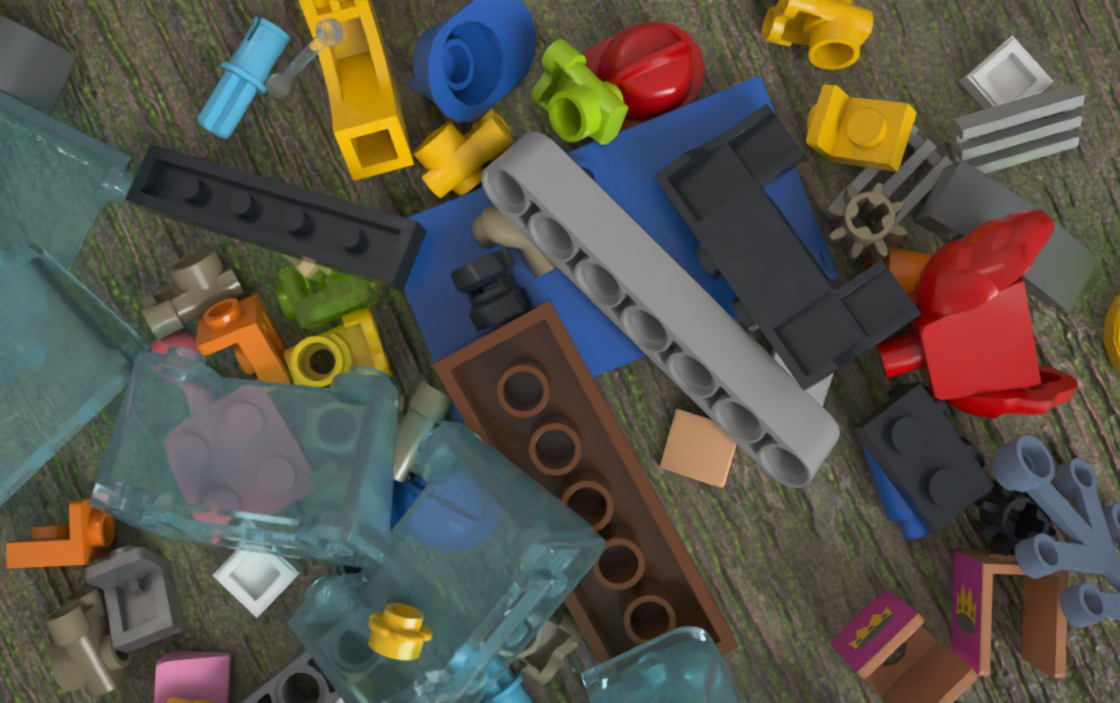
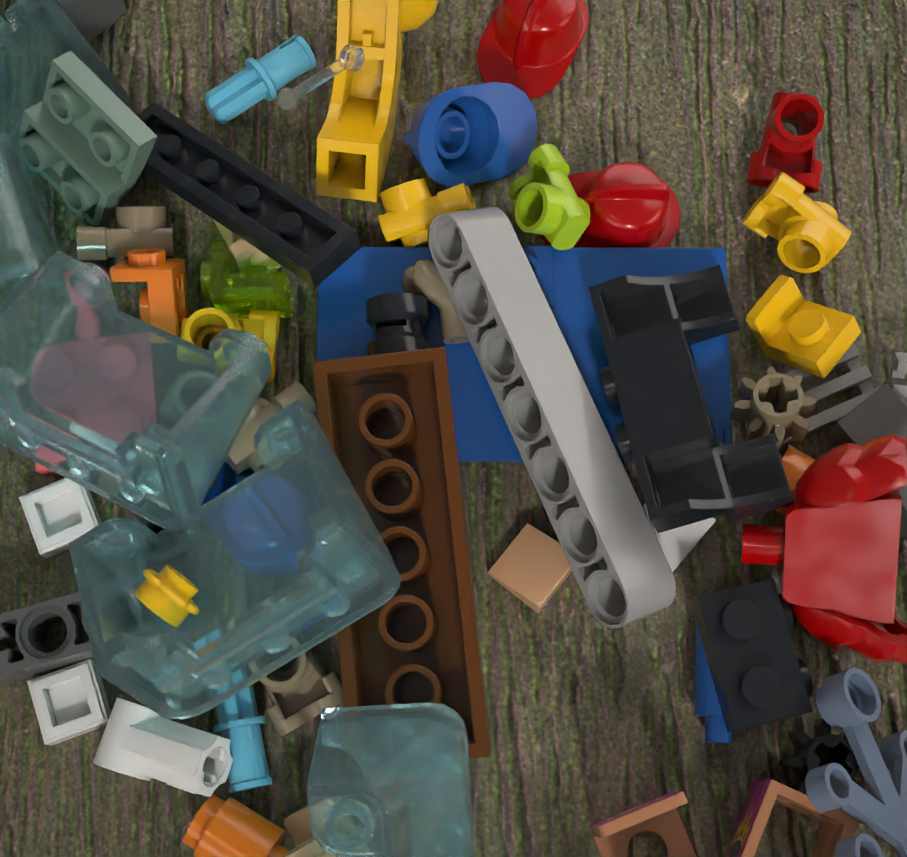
camera: 25 degrees right, 15 degrees down
none -> sand green slope [15,51,157,227]

